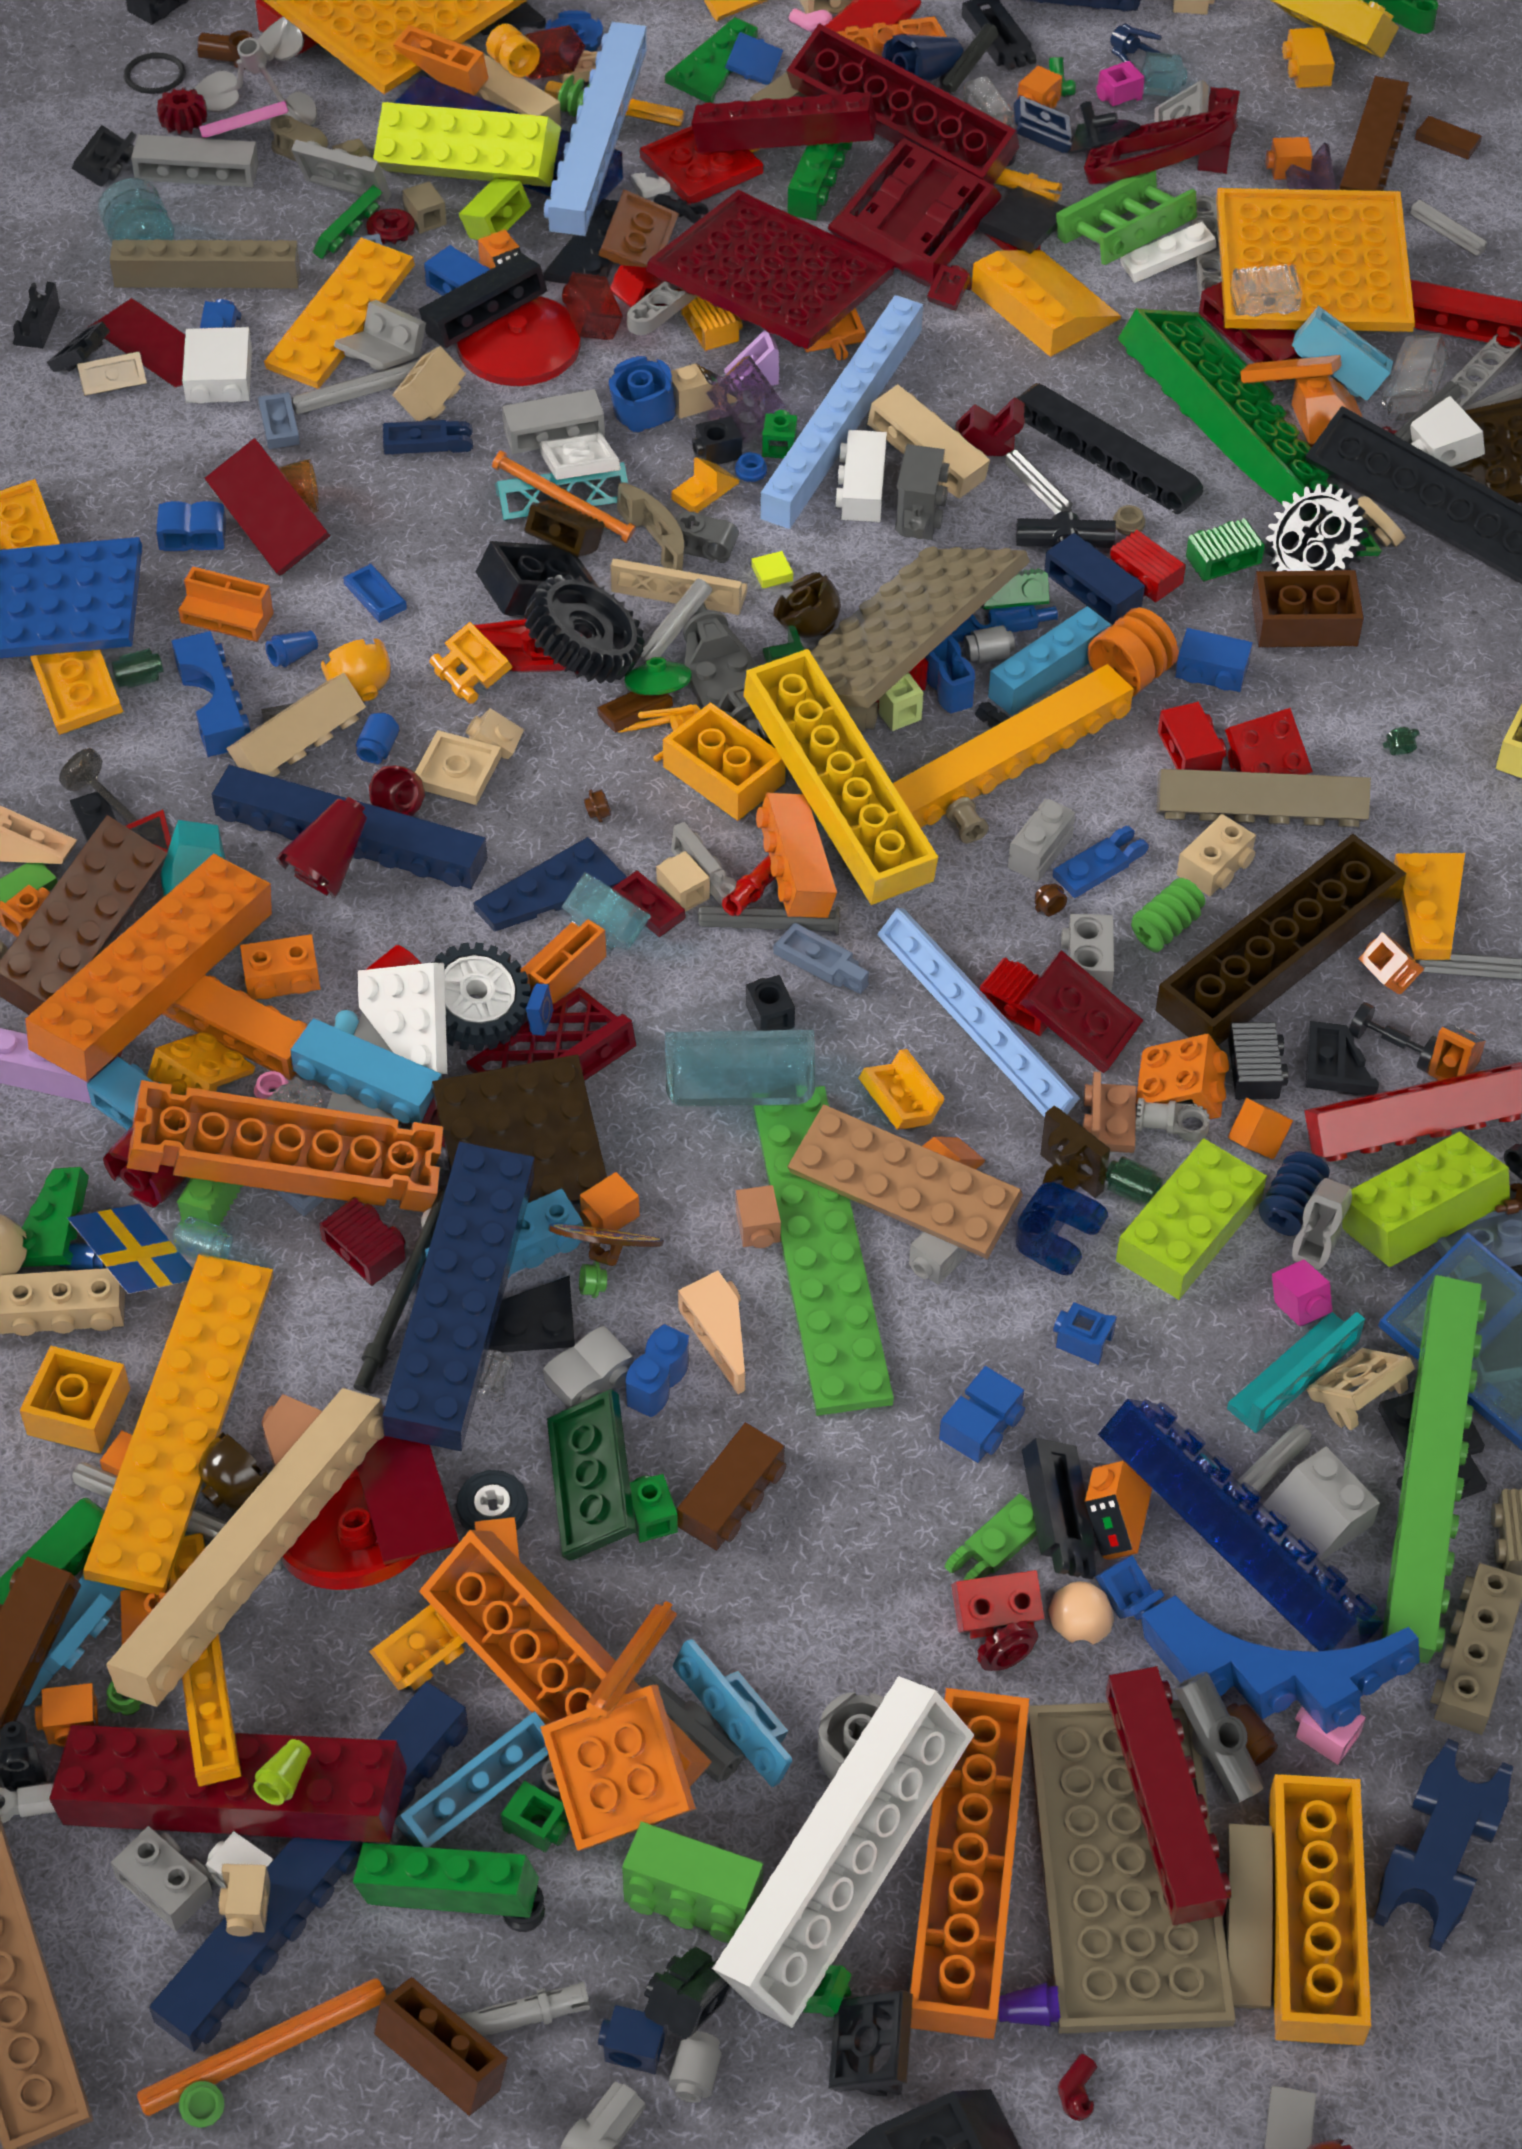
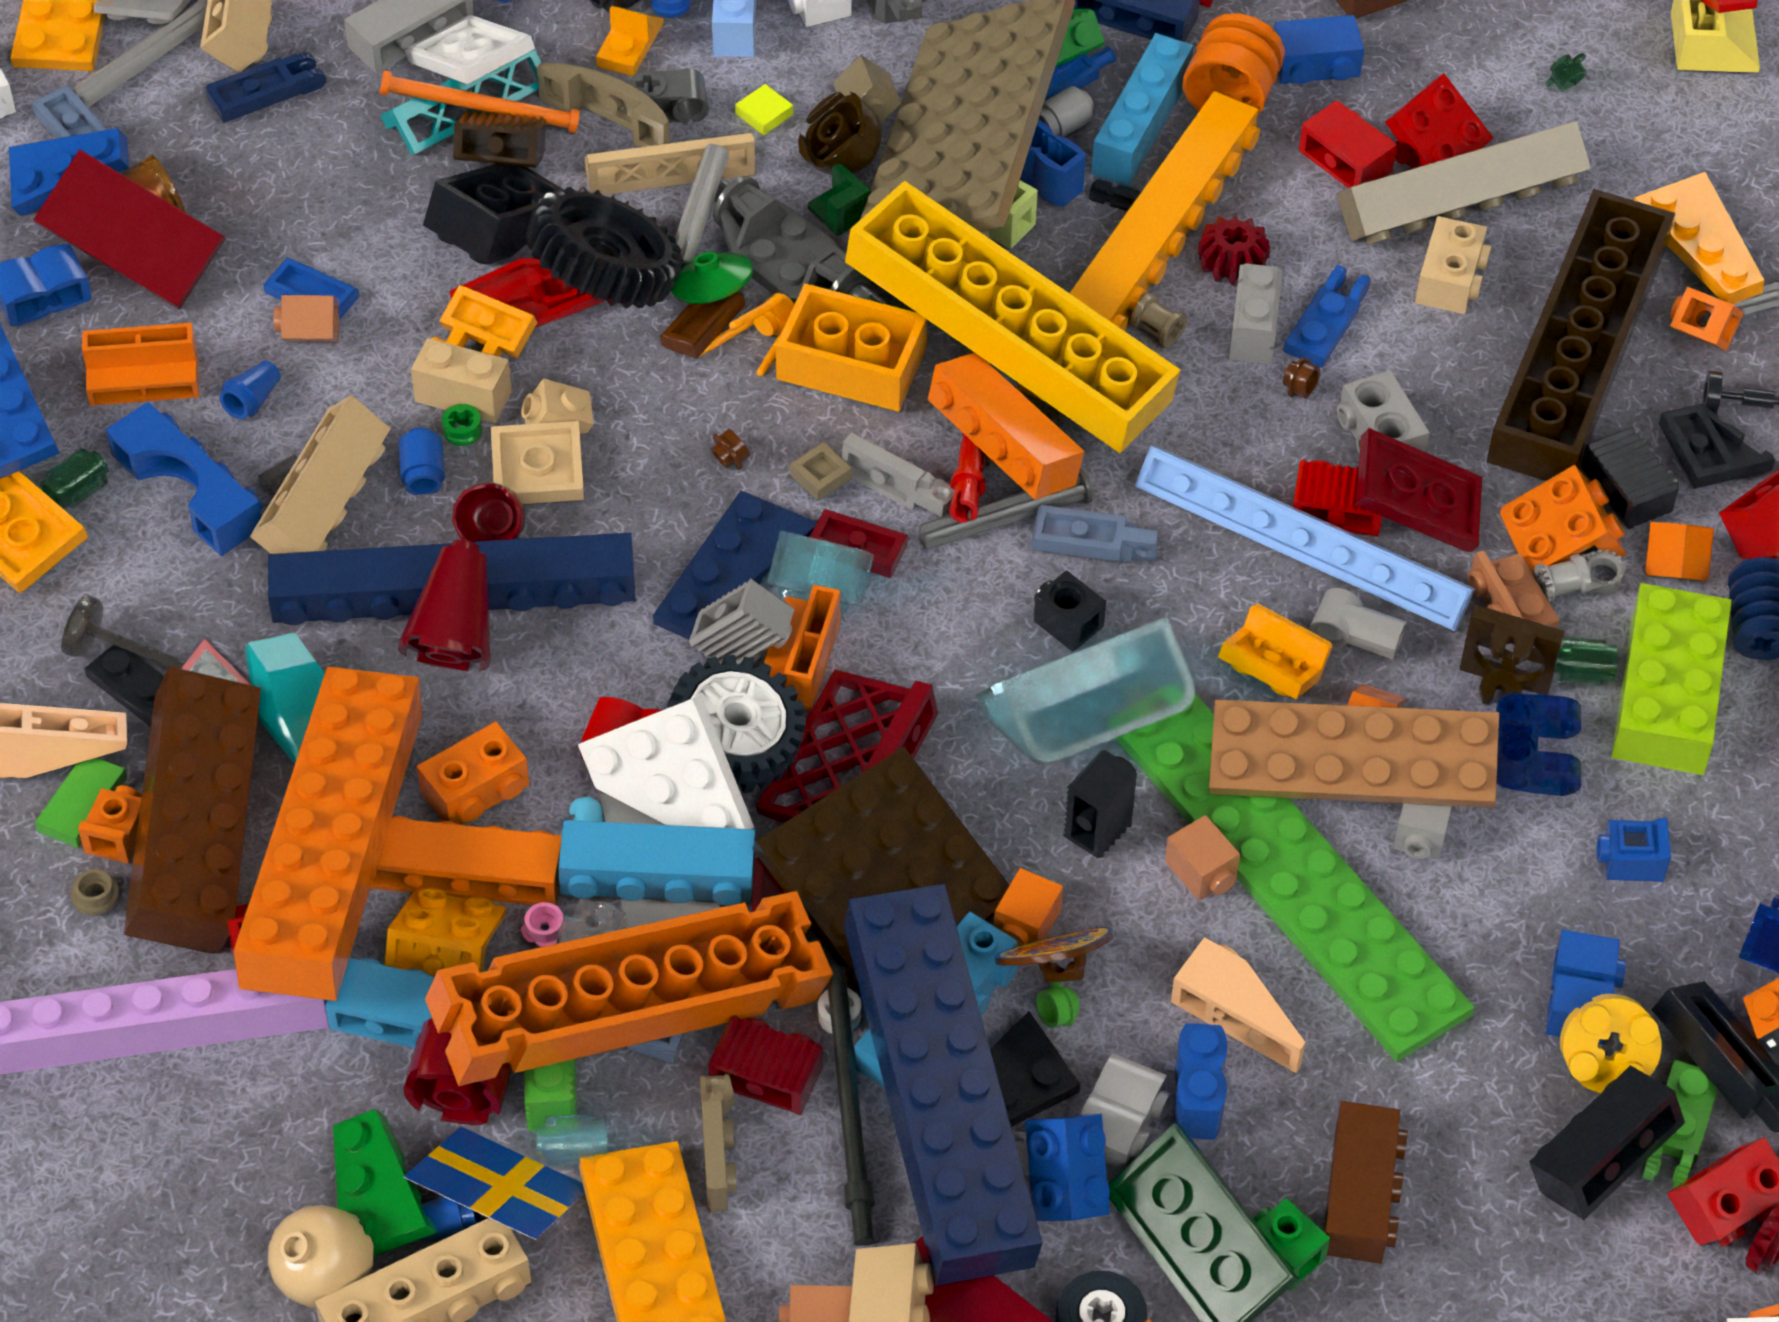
camera: 25 degrees left, 0 degrees up
light orange cylinder [321,638,391,702] -> none
blue tile [526,983,554,1036] -> none
tan brick [656,851,710,912] -> none
bright green piece [1131,878,1206,952] -> none
none -> blue wing [9,128,129,215]
none -> nougat brick [274,295,339,343]
none -> tan brick [411,338,512,423]
none -> green bush [441,404,482,446]
none -> light grey brick [689,578,795,665]
none -> dark tan hinge [700,1074,737,1212]
none -> dark tan plate [790,442,852,501]
none -> dark tan brick [833,55,901,124]
none -> blue bracket [1025,1113,1110,1221]
none -> black brick [1063,750,1137,858]
none -> dark red gear [1197,213,1270,286]
none -> light grey piece [1309,588,1407,659]
none -> black brick [1529,1065,1685,1220]
none -> yellow plate [1560,994,1662,1093]

